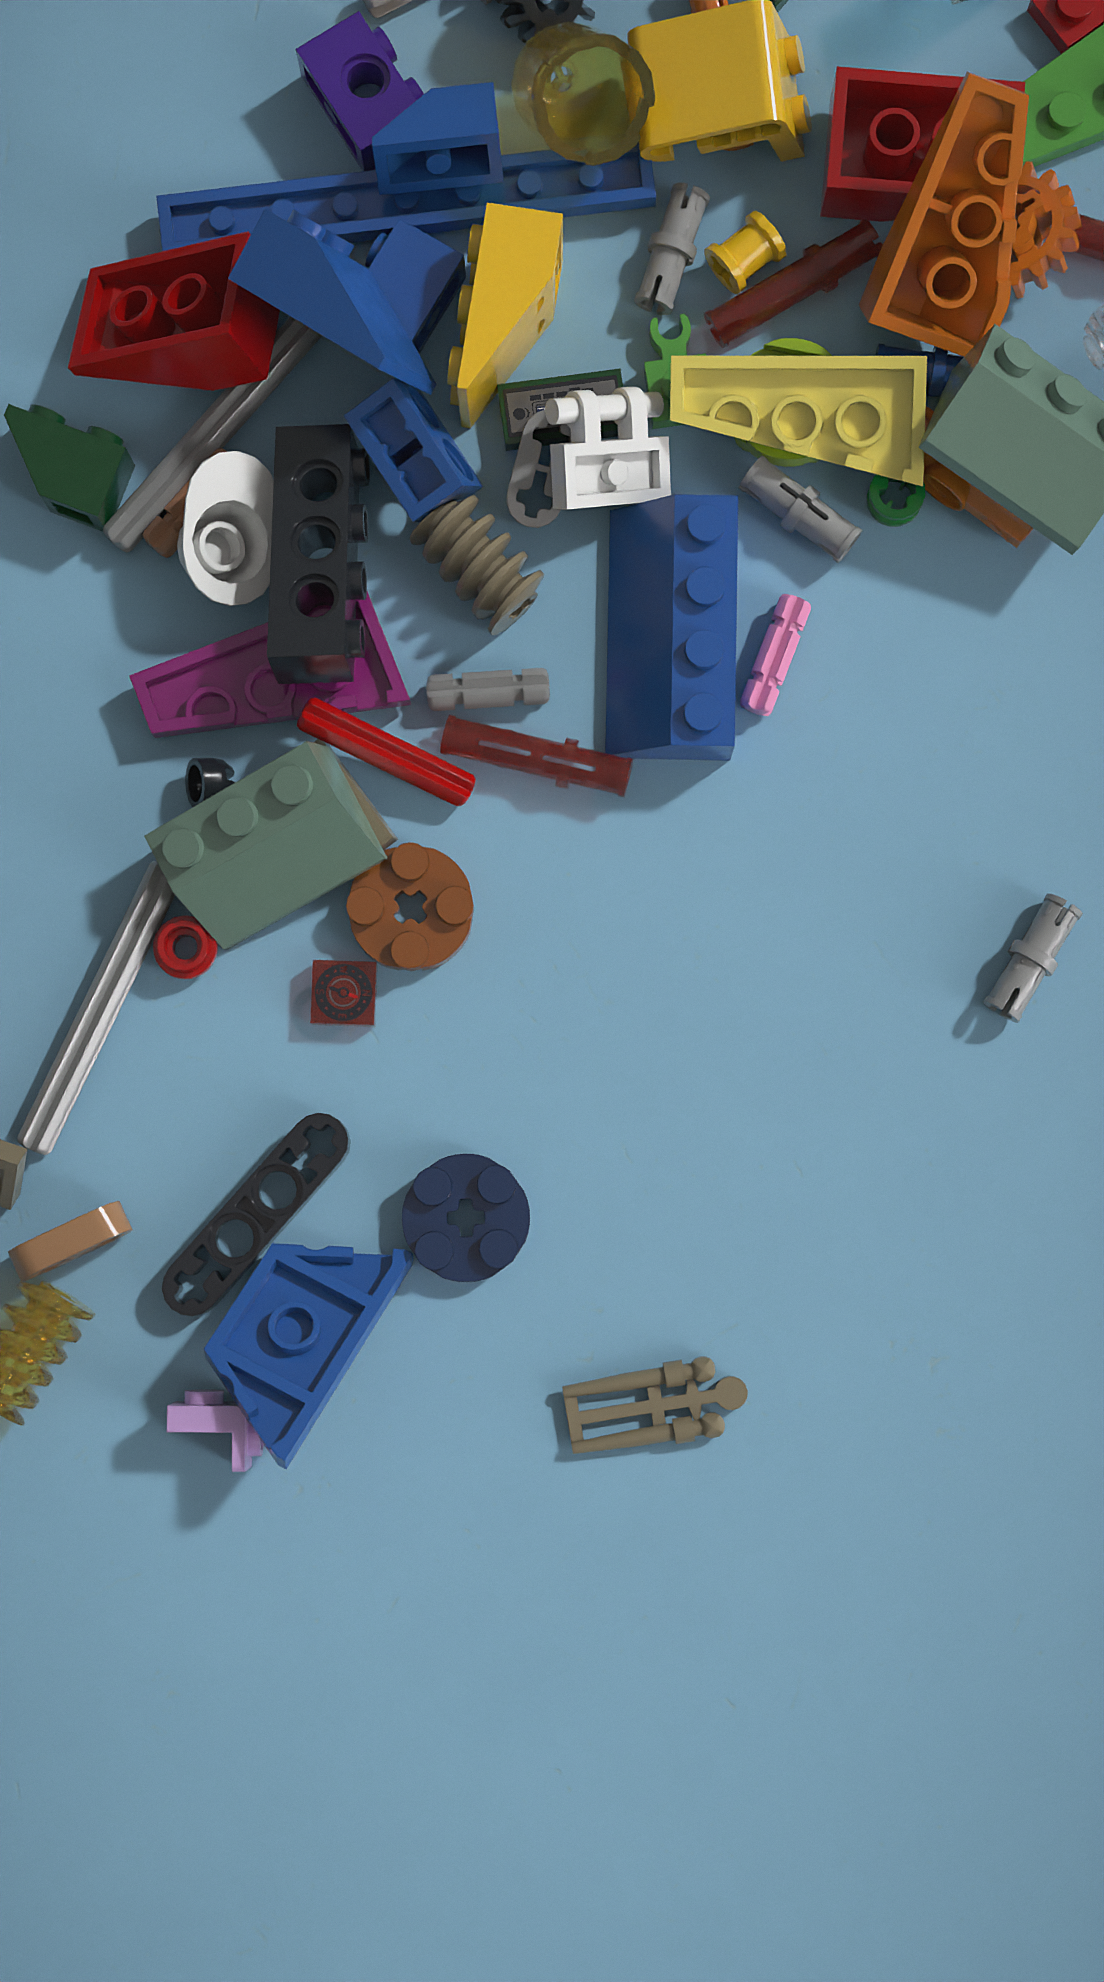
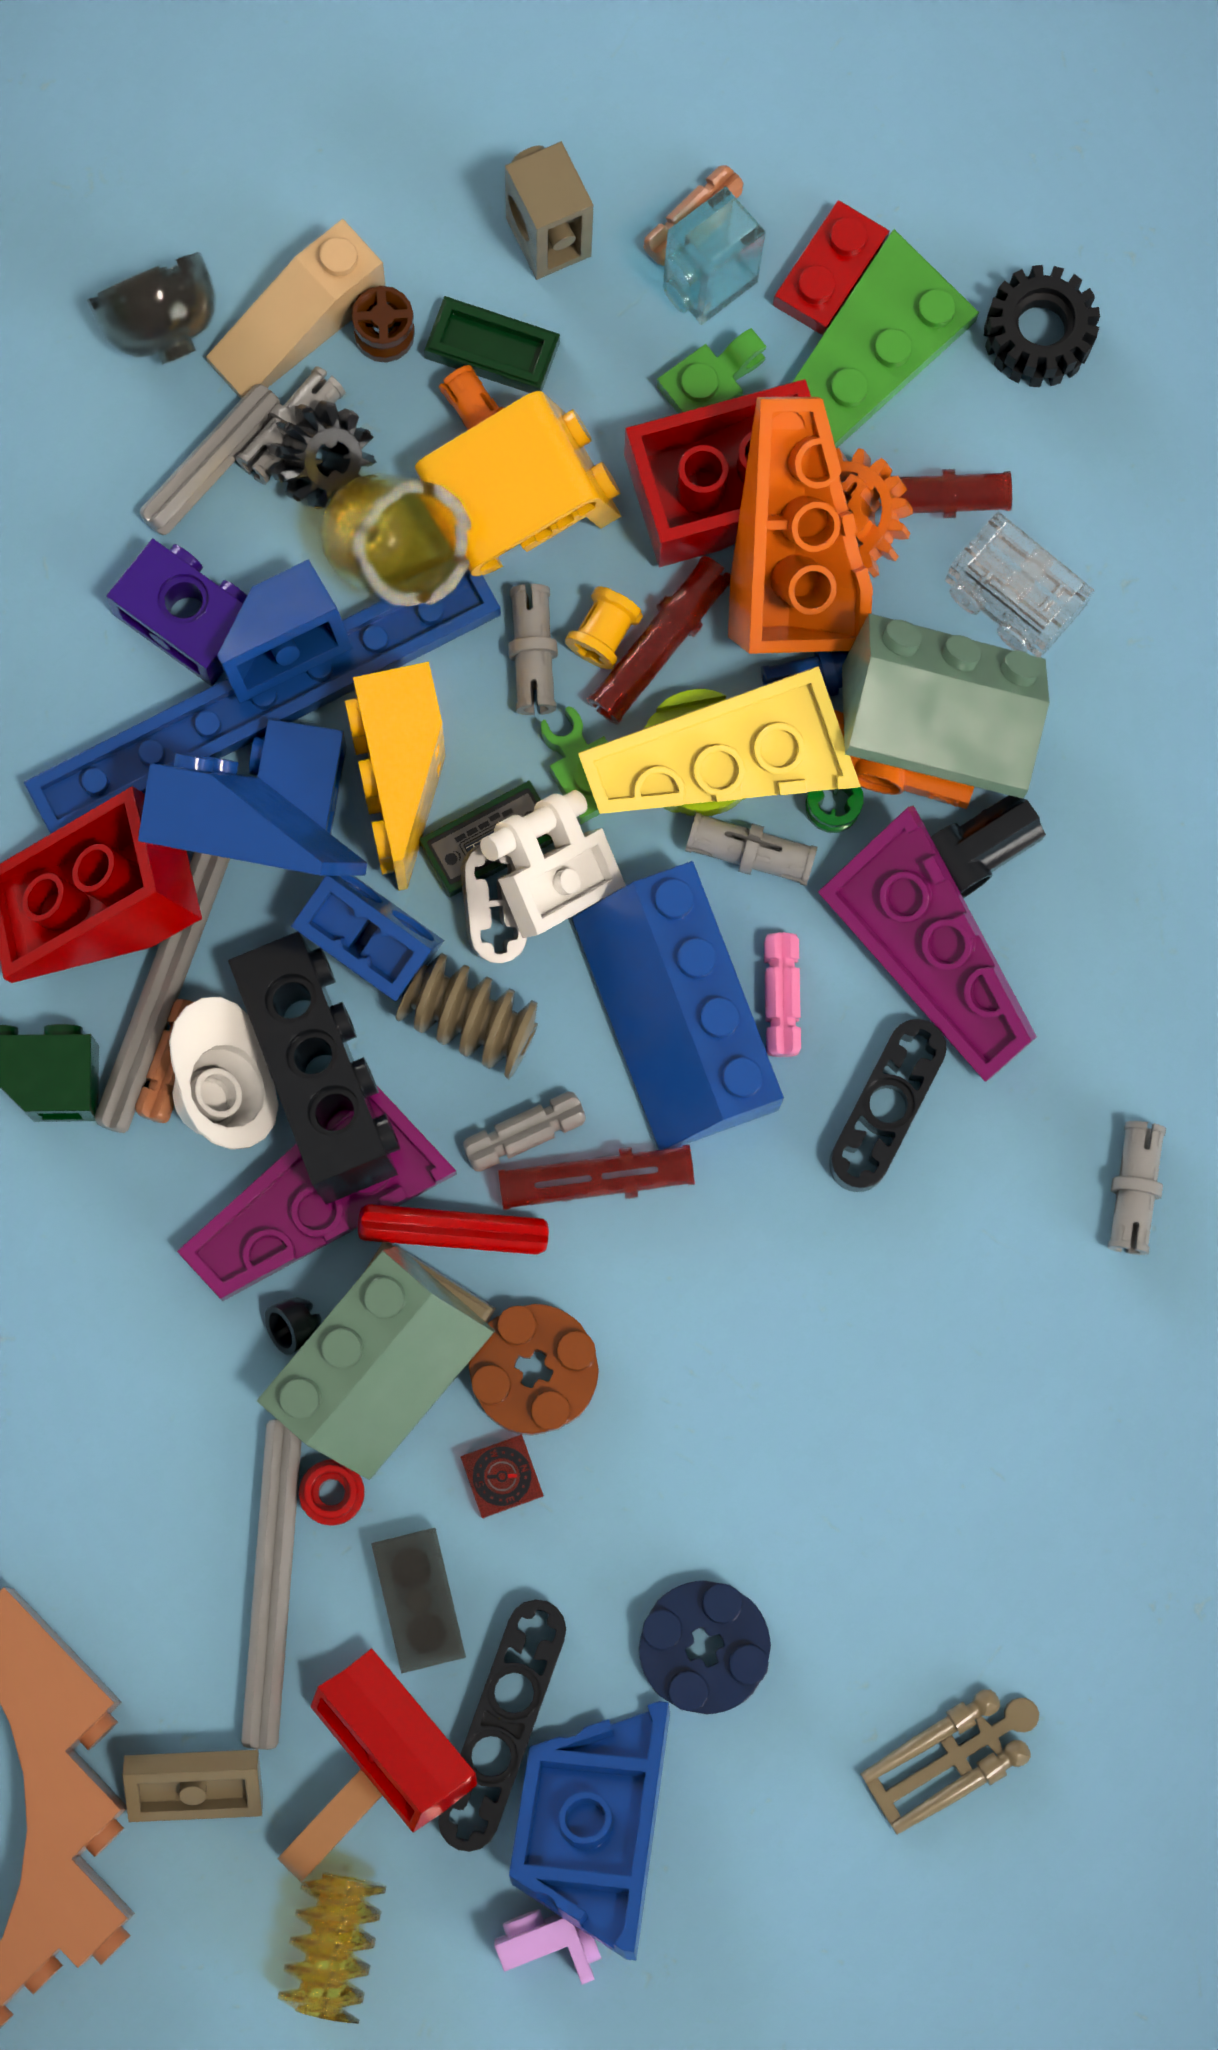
camera: 30 degrees left, 5 degrees down
none -> red piece [310,1648,477,1833]
none -> clear smoke plate [371,1528,466,1674]
none -> bright green plate [657,328,766,413]
none -> magenta wing [818,805,1037,1082]
none -> black beam [829,1019,946,1192]
none -> black piece [931,795,1046,898]

